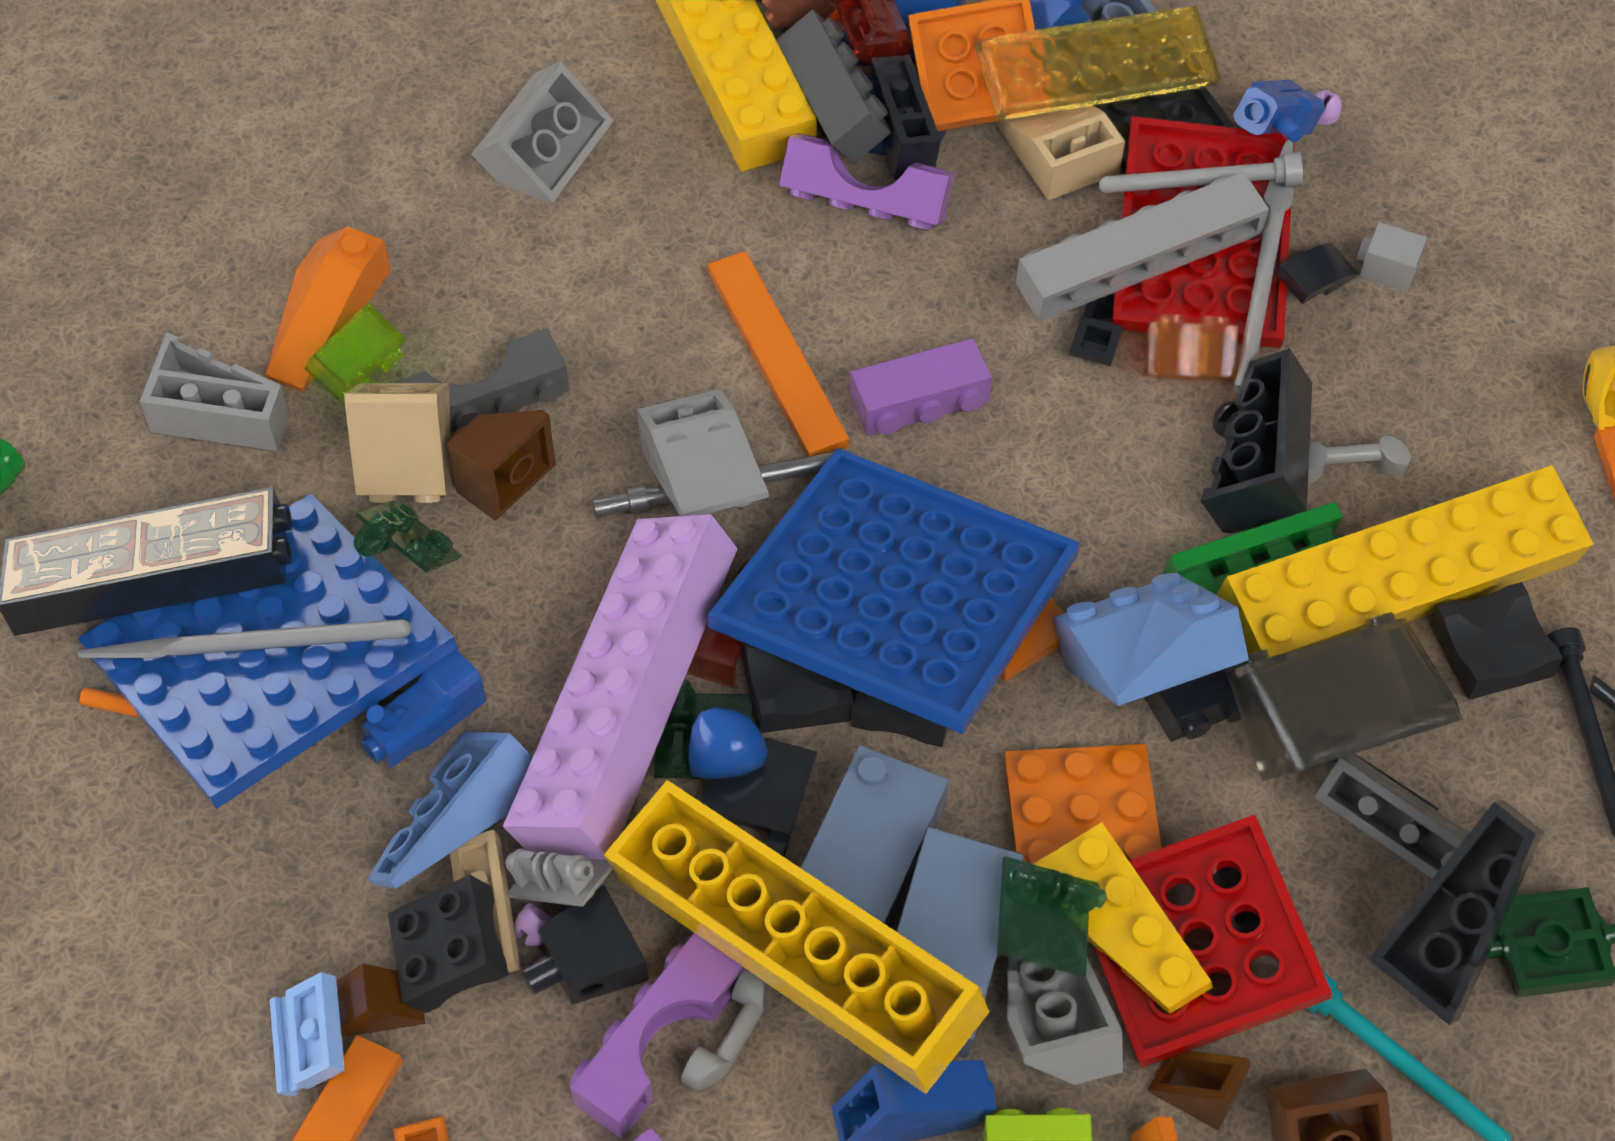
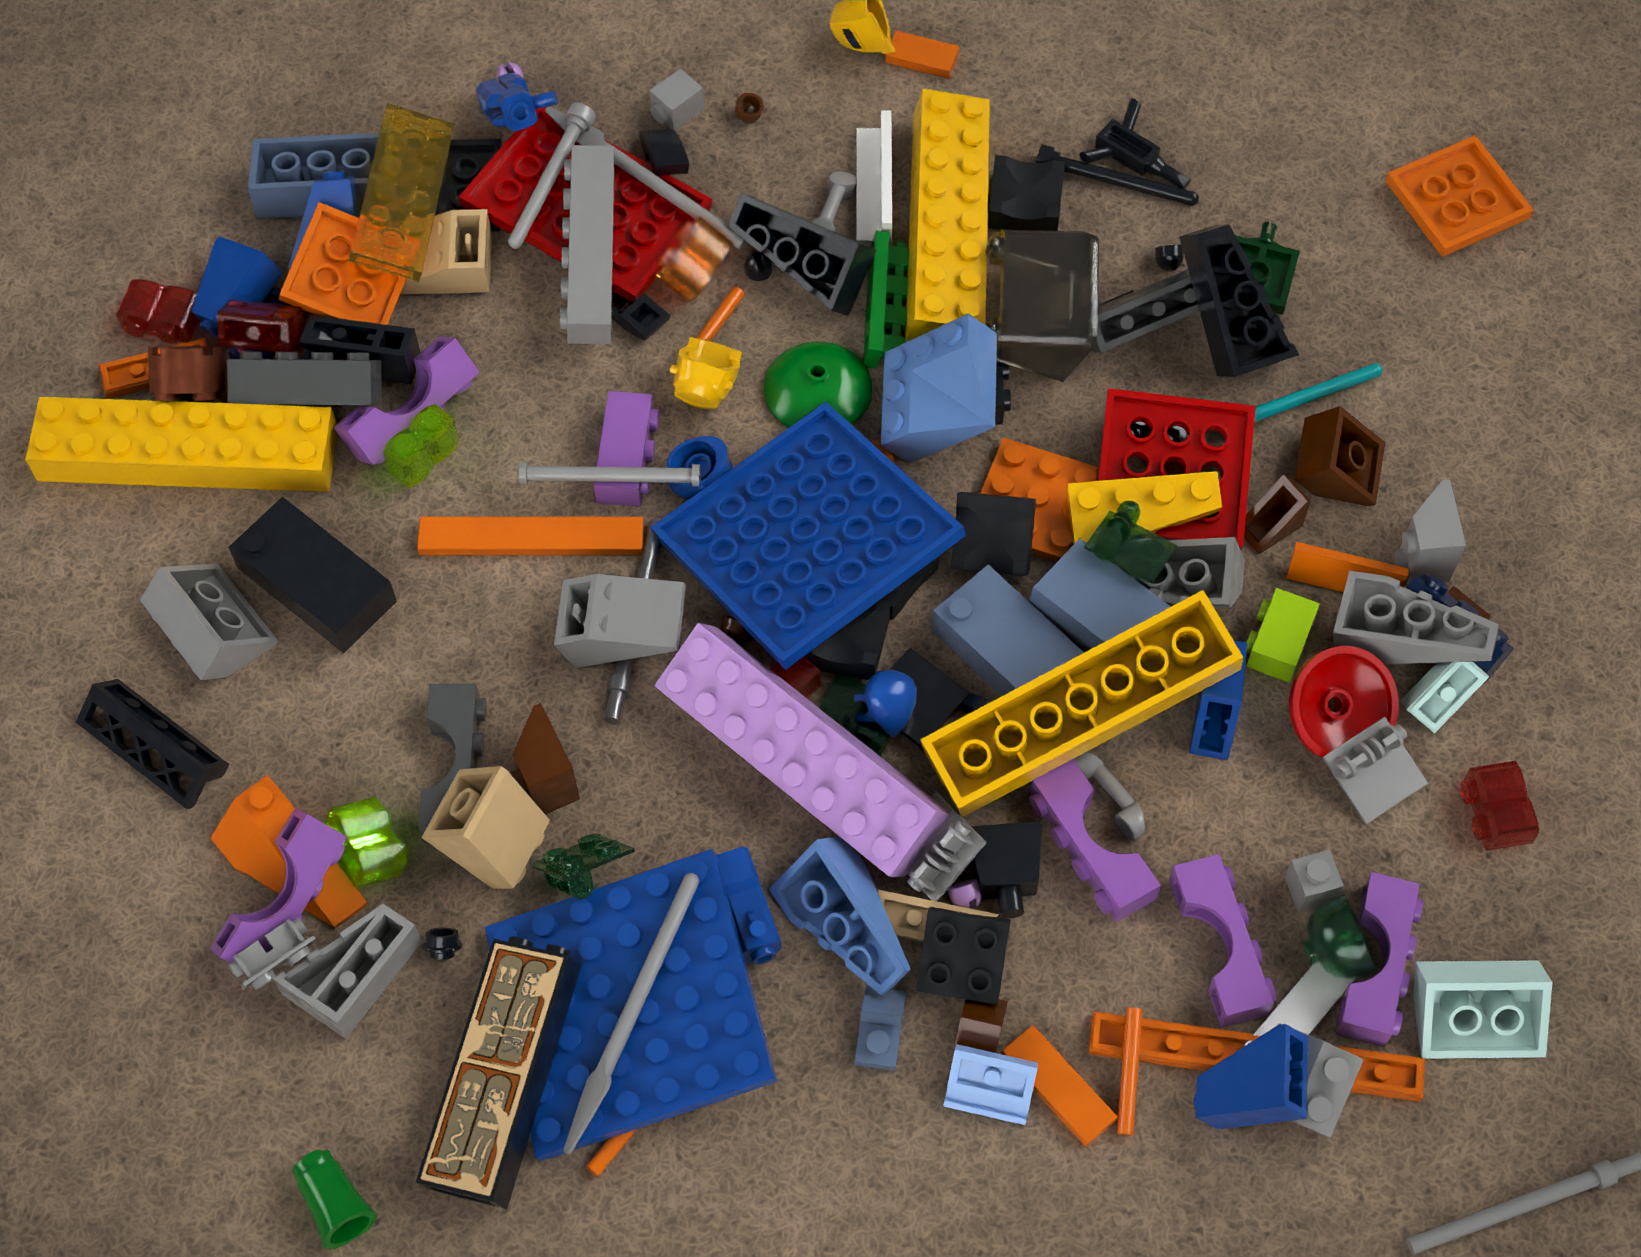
camera: 65 degrees left, 5 degrees up
none -> black fence [76,679,229,809]
none -> medium lavender arch [210,807,347,963]
none -> black brick [228,497,397,653]
none -> light grey hinge [228,918,315,991]
none -> clear neon green brick [383,404,459,488]
none -> black plate [422,927,462,960]
none -> light grey bar [519,462,701,487]
none -> blue piece [667,436,732,499]
none -> yellow helmet [670,337,742,410]
none -> orange bar [696,287,745,341]
none -> reddish brown hinge [735,93,764,123]
none -> green dish [764,341,872,428]
none -> sand blue slope [854,985,907,1071]
none -> white fence [856,111,892,247]
none -> black brick [951,492,1036,576]

